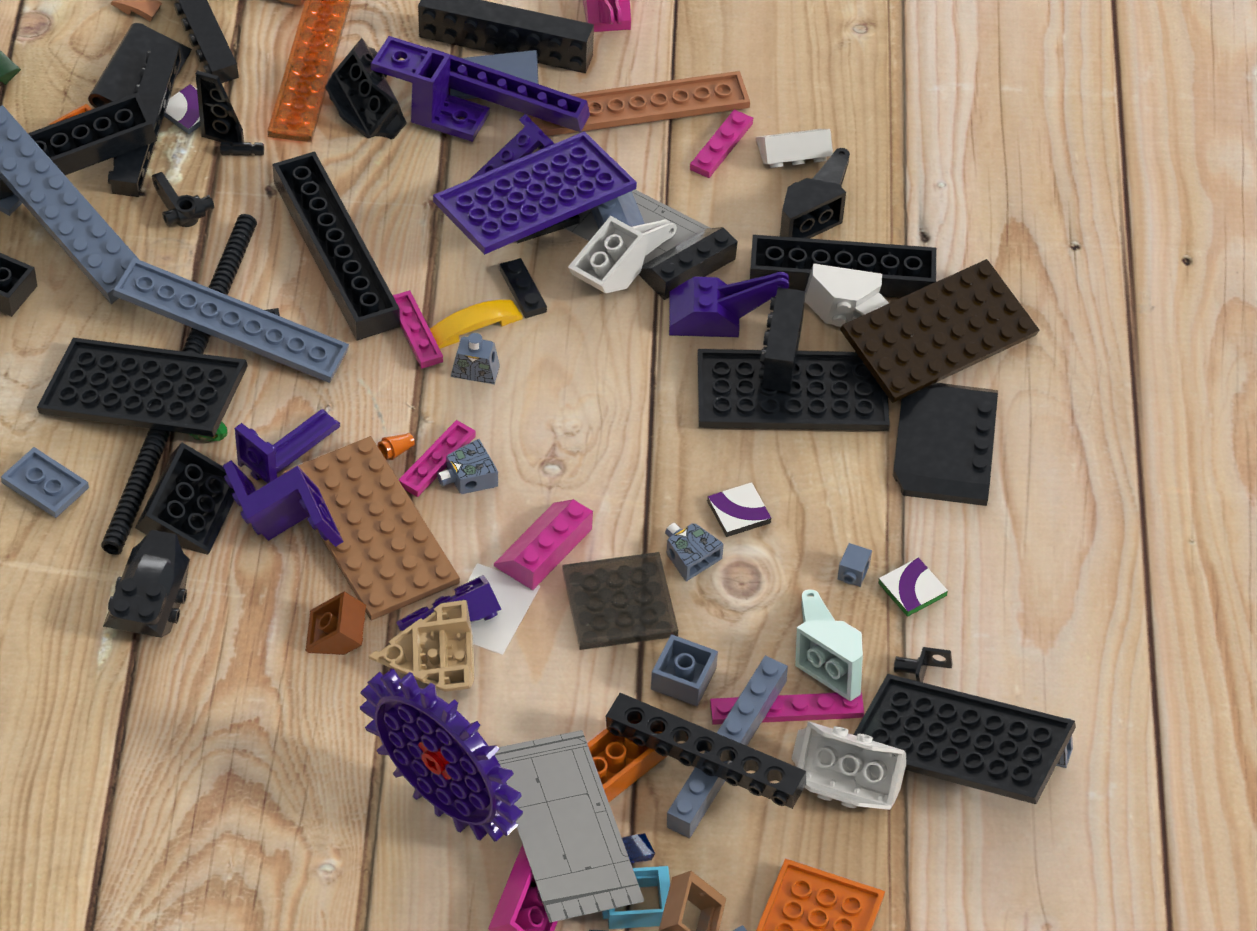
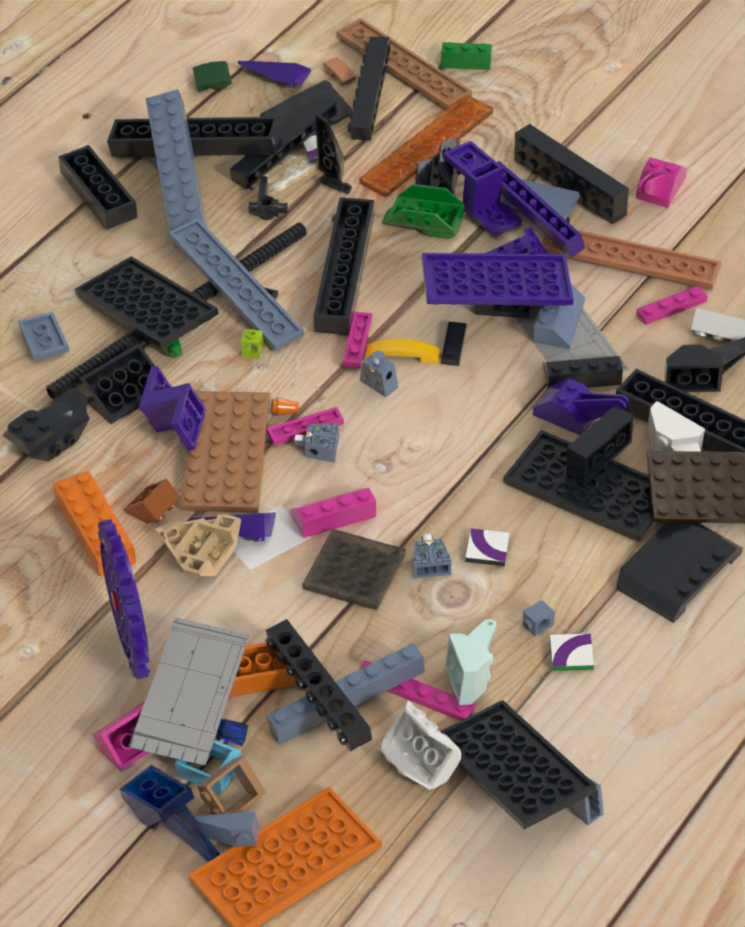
camera: 35 degrees right, 5 degrees down
dark purple bracket [234,409,340,484] -> none
white slope [568,216,677,293] -> none
sand blue brick [651,634,718,707] -> none
black bracket [894,647,953,682] -> none
none -> orange brick [53,470,136,576]
none -> dark purple wedge [238,61,311,88]
none -> lime brick [241,329,264,359]
none -> green slope [382,184,465,239]

